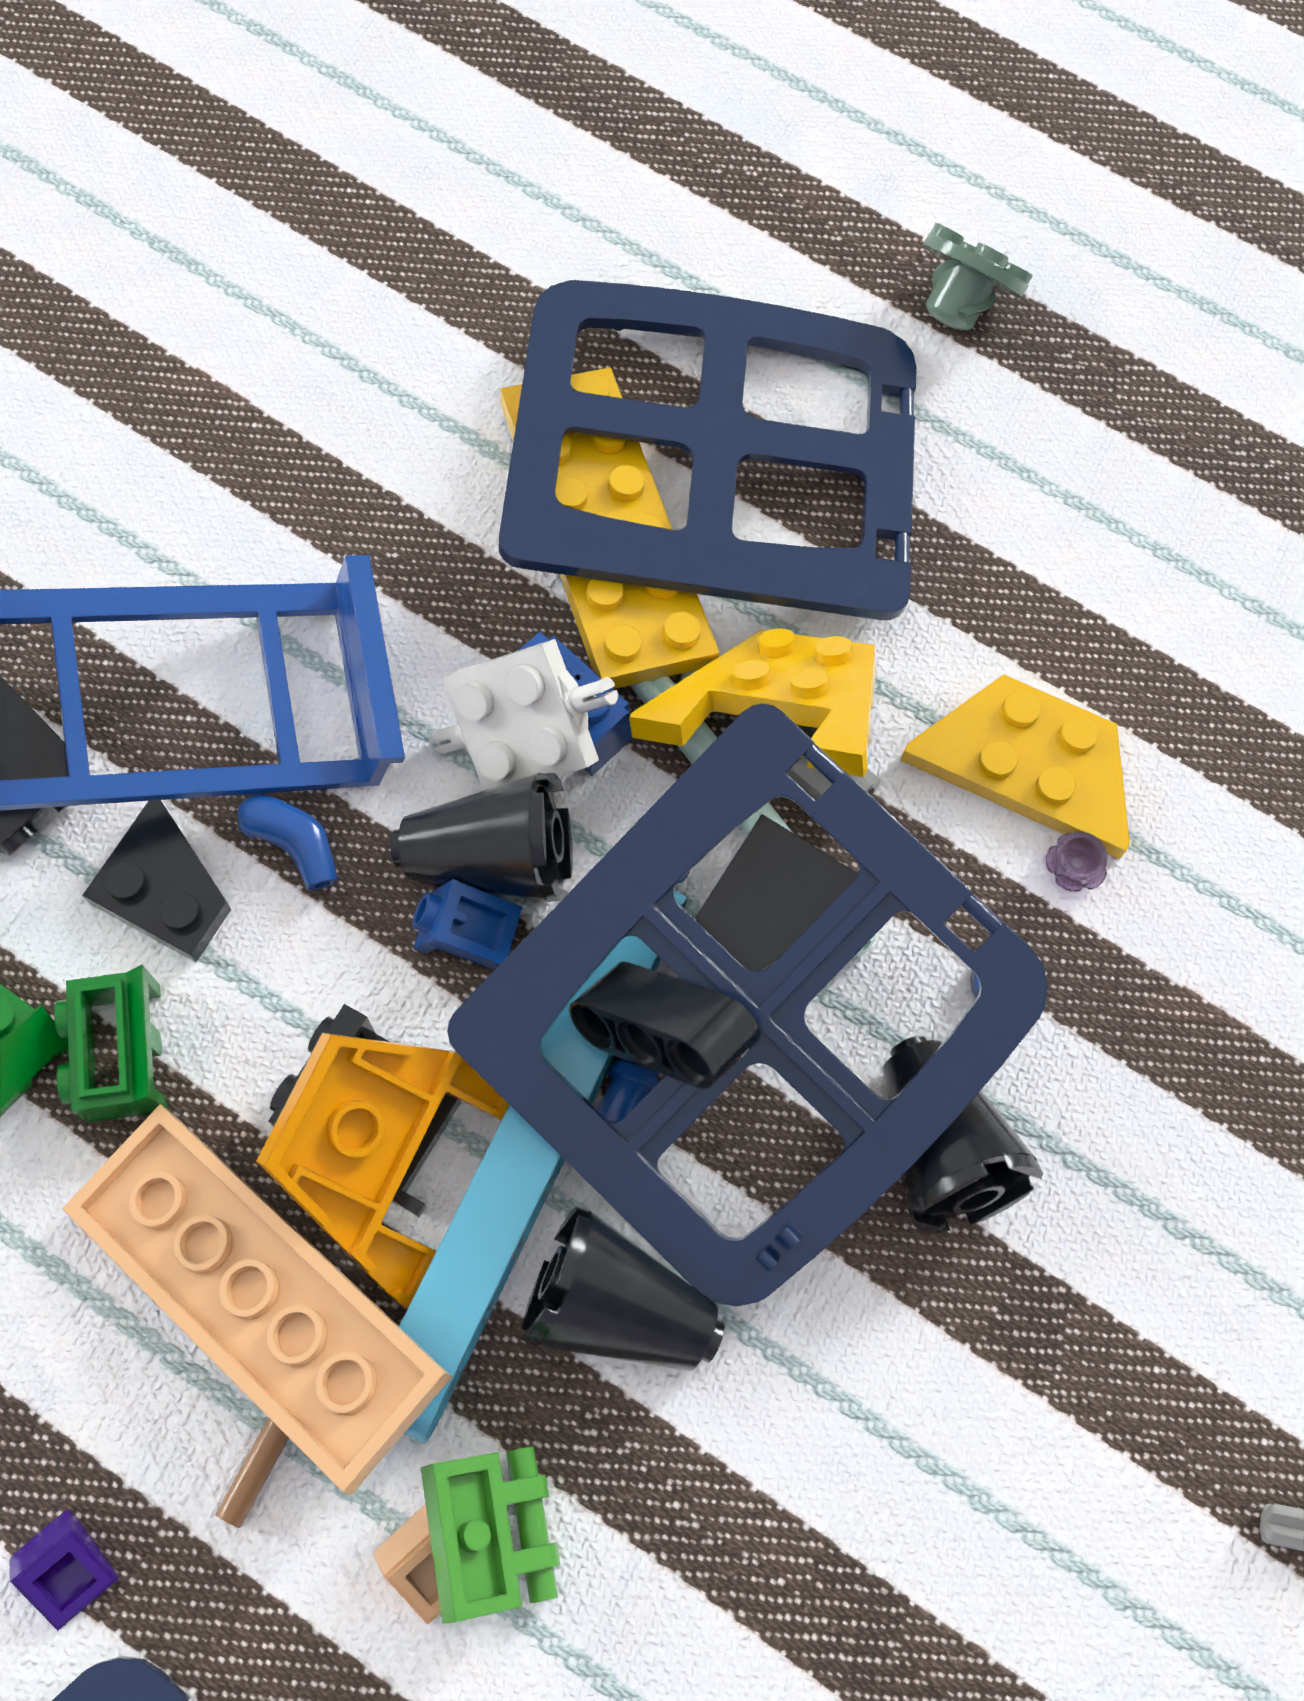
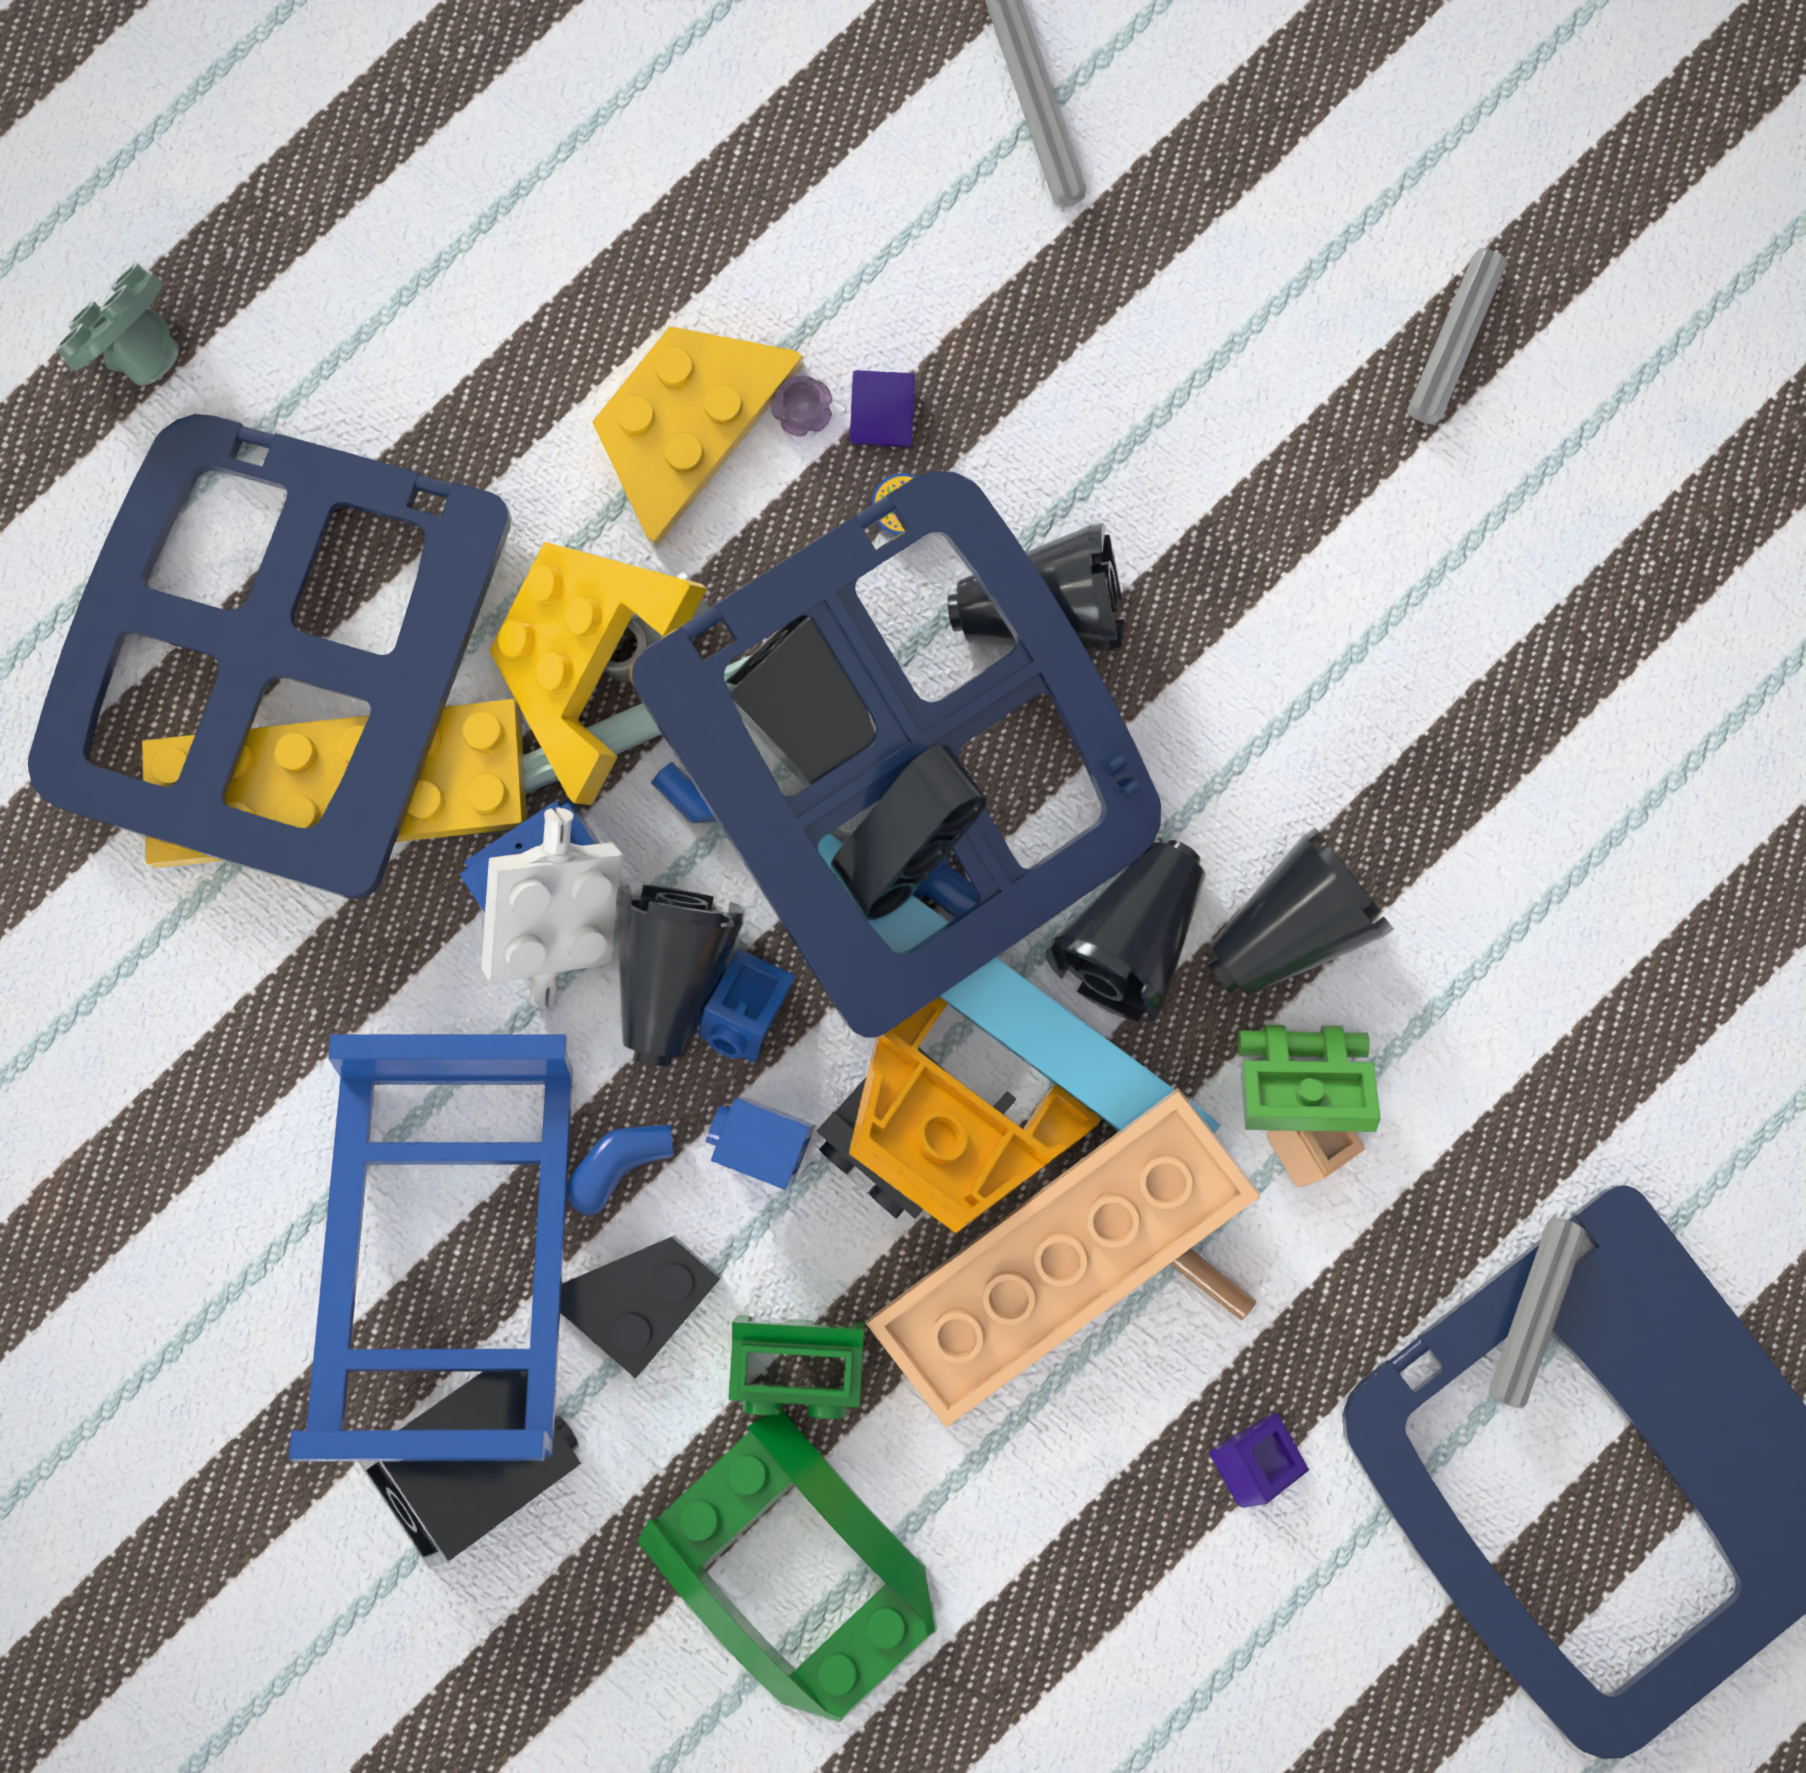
camera: 70 degrees left, 15 degrees up
none -> blue brick [706,1097,816,1190]
none -> dark purple slope [850,370,915,448]
none -> black cone [1208,827,1394,996]

